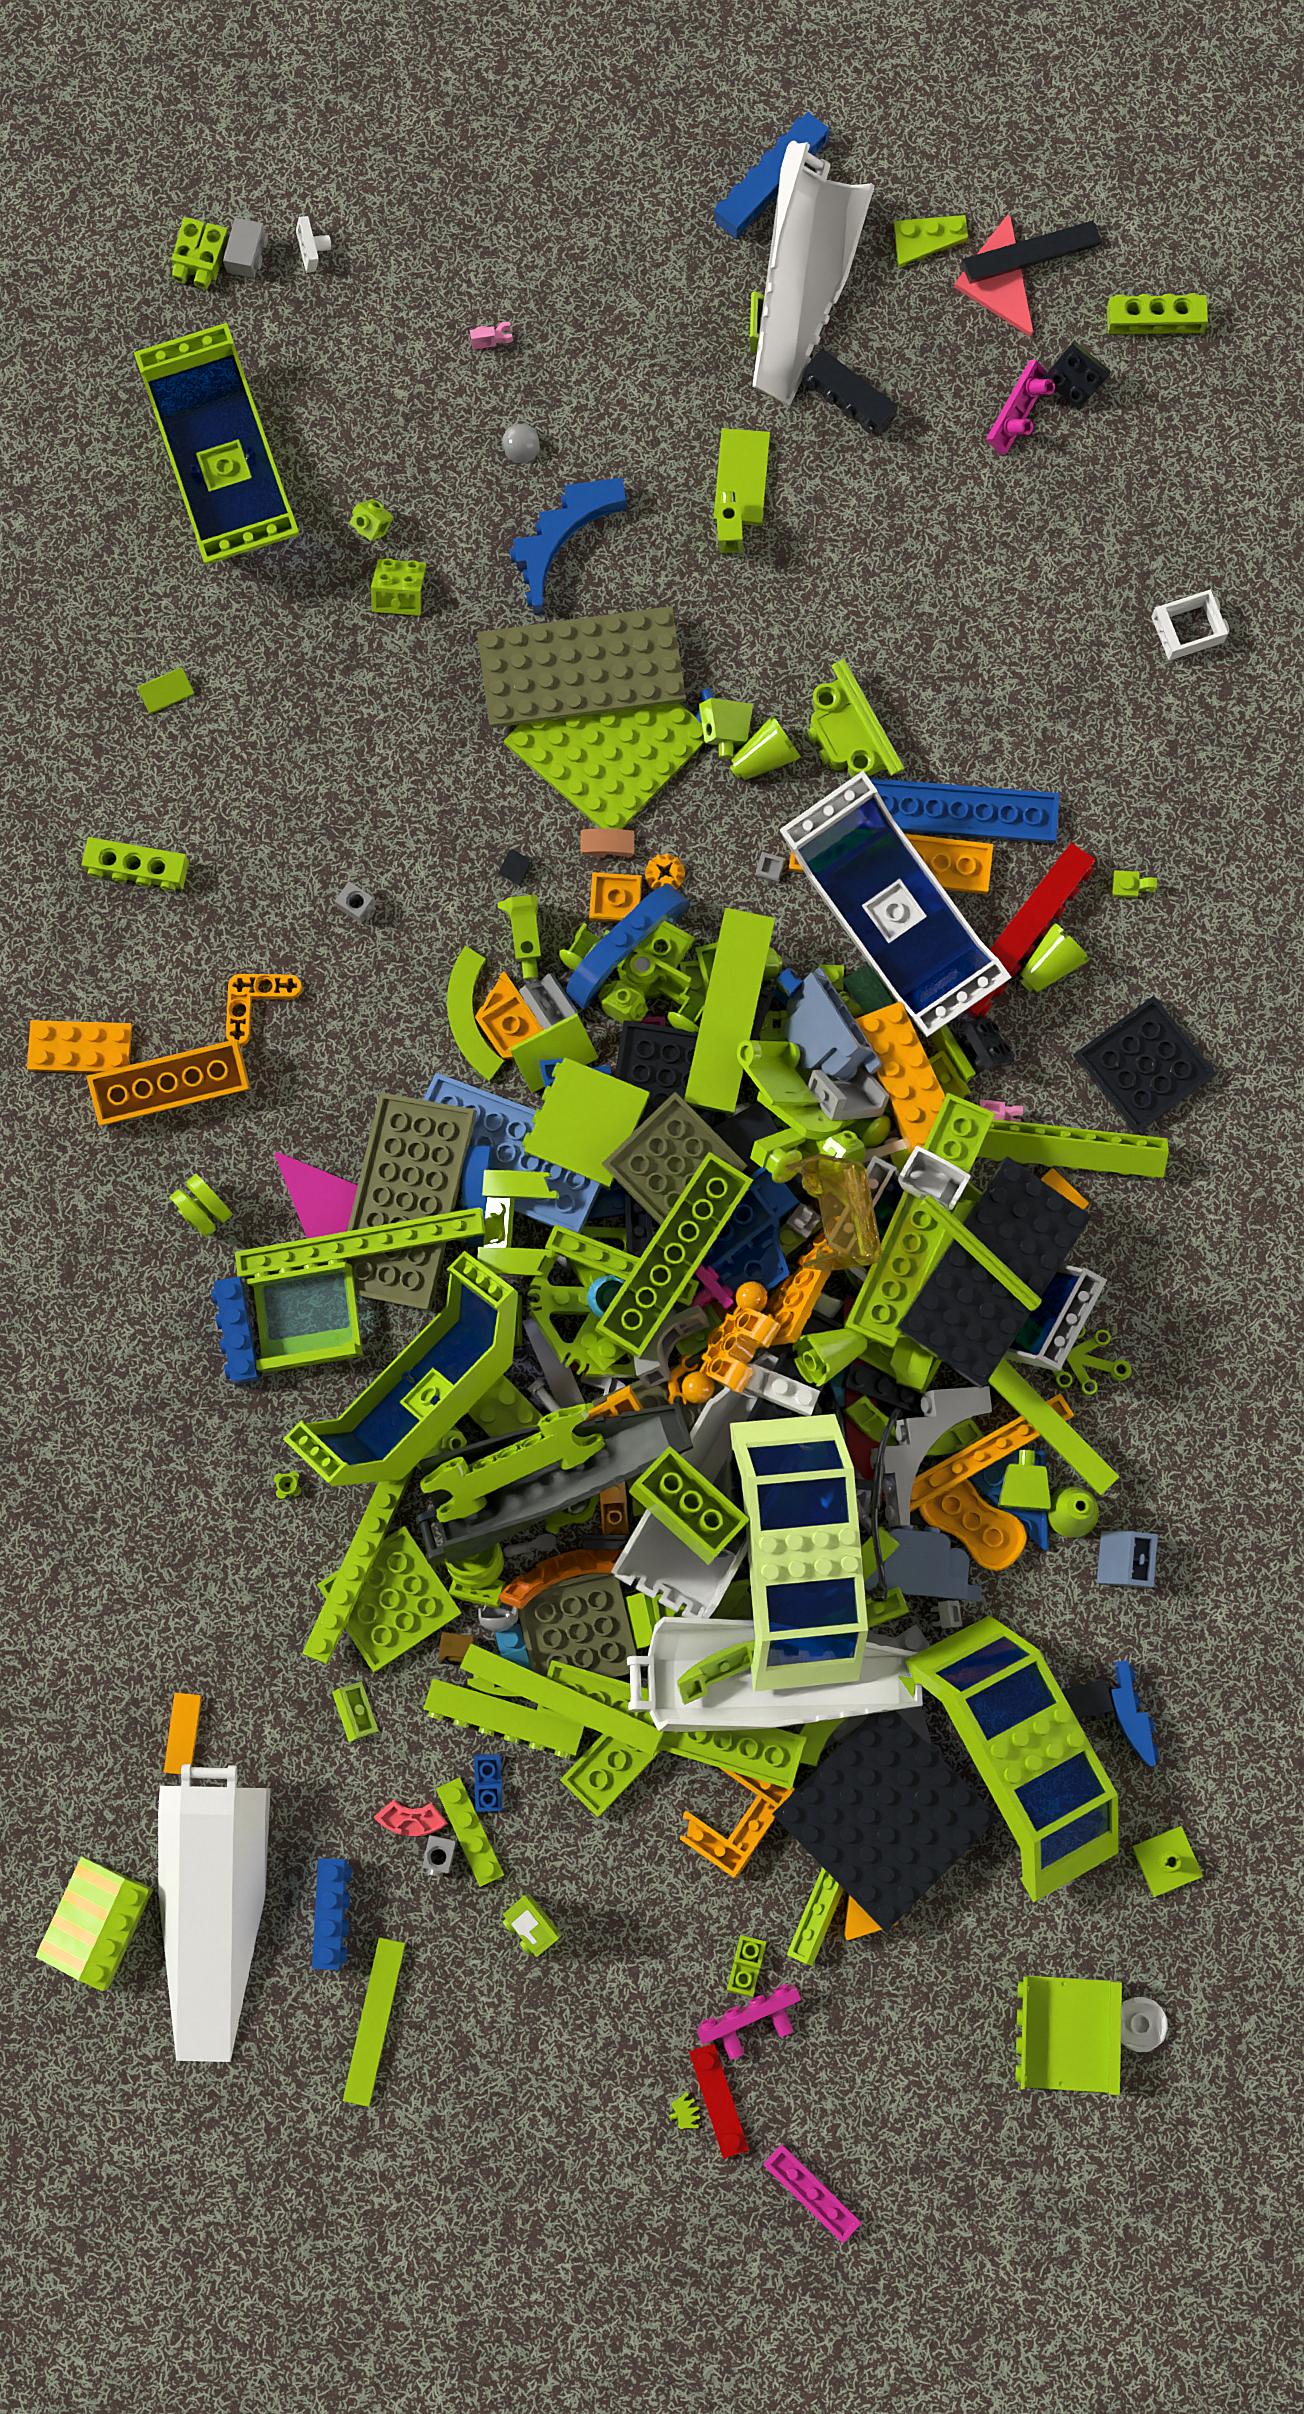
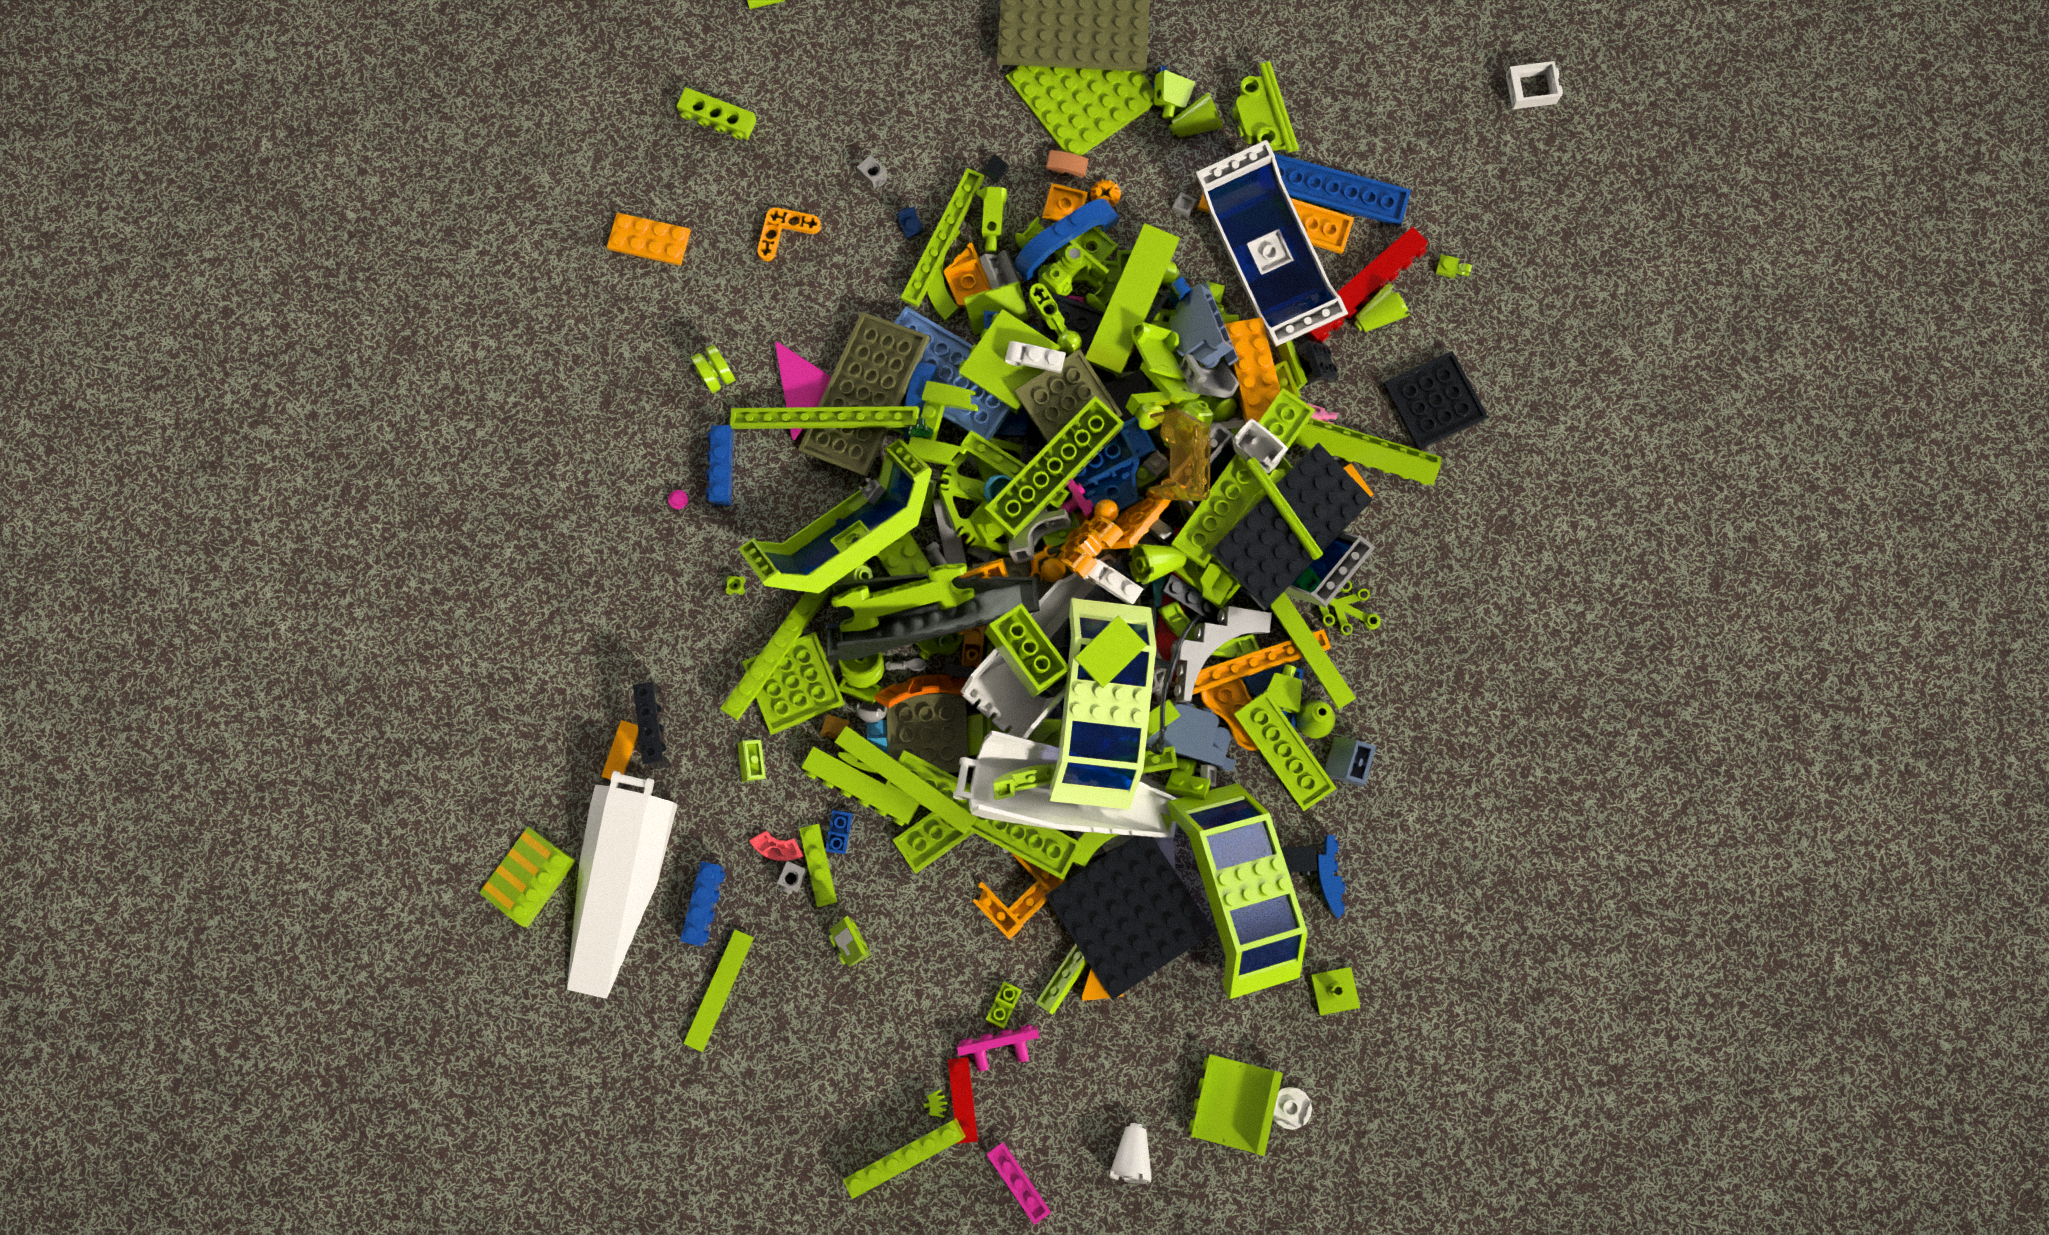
camera: 10 degrees right, 0 degrees up
light orange brick [86,1039,251,1126] -> none
clear light blue panel [246,1259,363,1373] -> none
clear green panel [843,963,895,1015] -> none
none -> black window [633,682,671,770]
none -> dark pink plate [668,490,688,509]
none -> lime brick [843,1118,966,1199]
none -> light grey tile [859,478,886,504]
none -> dark blue bracket [897,207,924,240]
none -> lime plate [901,168,984,308]
none -> dark green plant [908,418,934,439]
none -> white plate [1005,341,1066,373]
none -> lime beam [1029,283,1082,355]
none -> lime tile [1074,615,1147,688]
none -> white cone [1110,1123,1152,1184]
none -> lime plate [1165,758,1211,799]
none -> lime plate [1234,690,1337,811]

